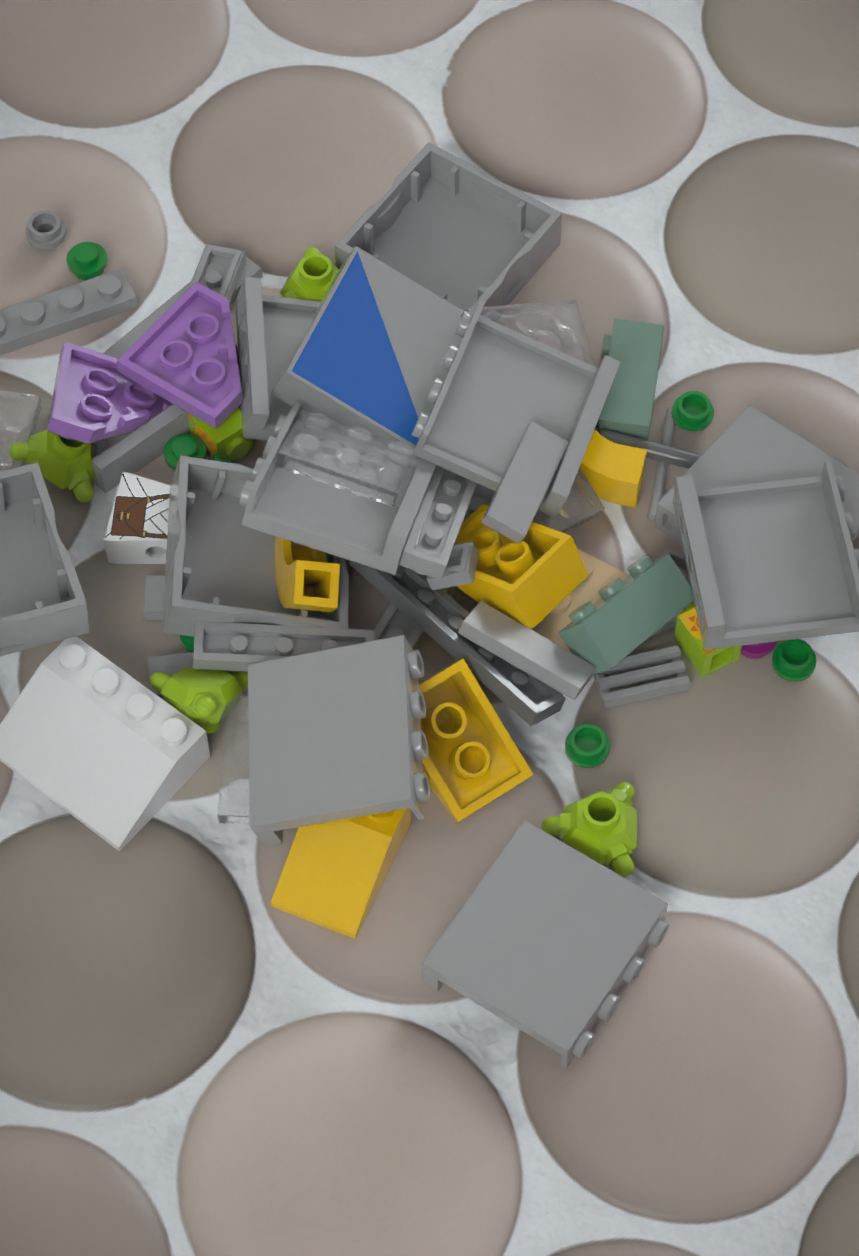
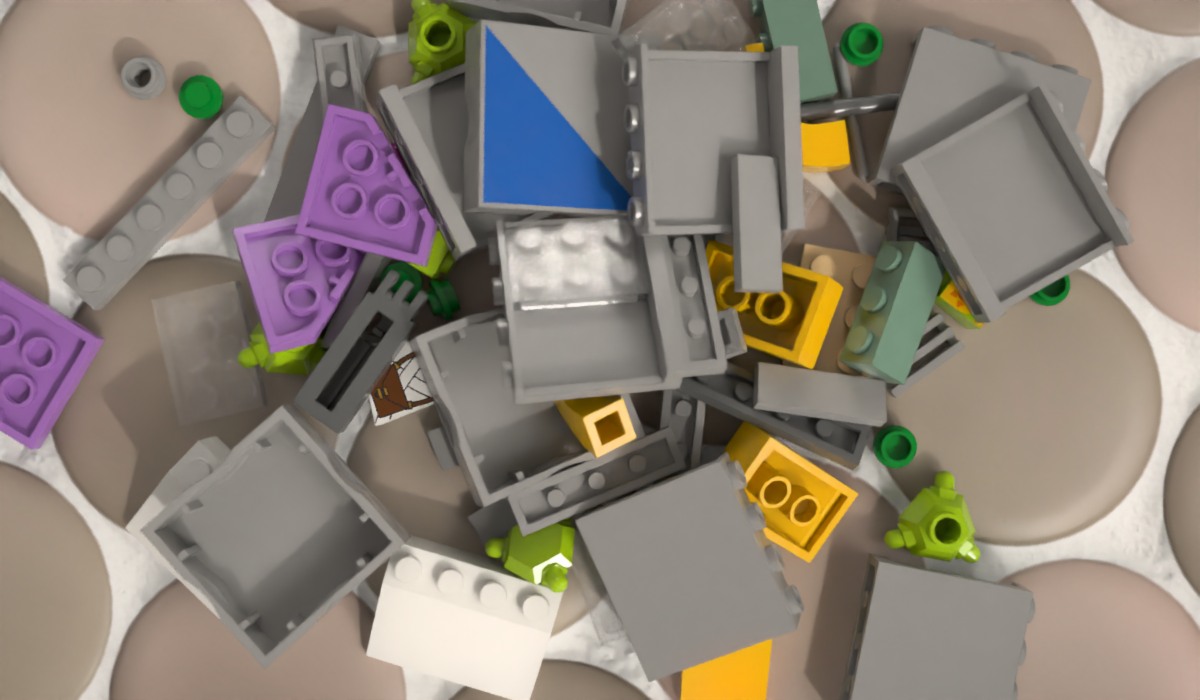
camera: 30 degrees left, 30 degrees up
none -> dark grey hinge [292,270,429,434]

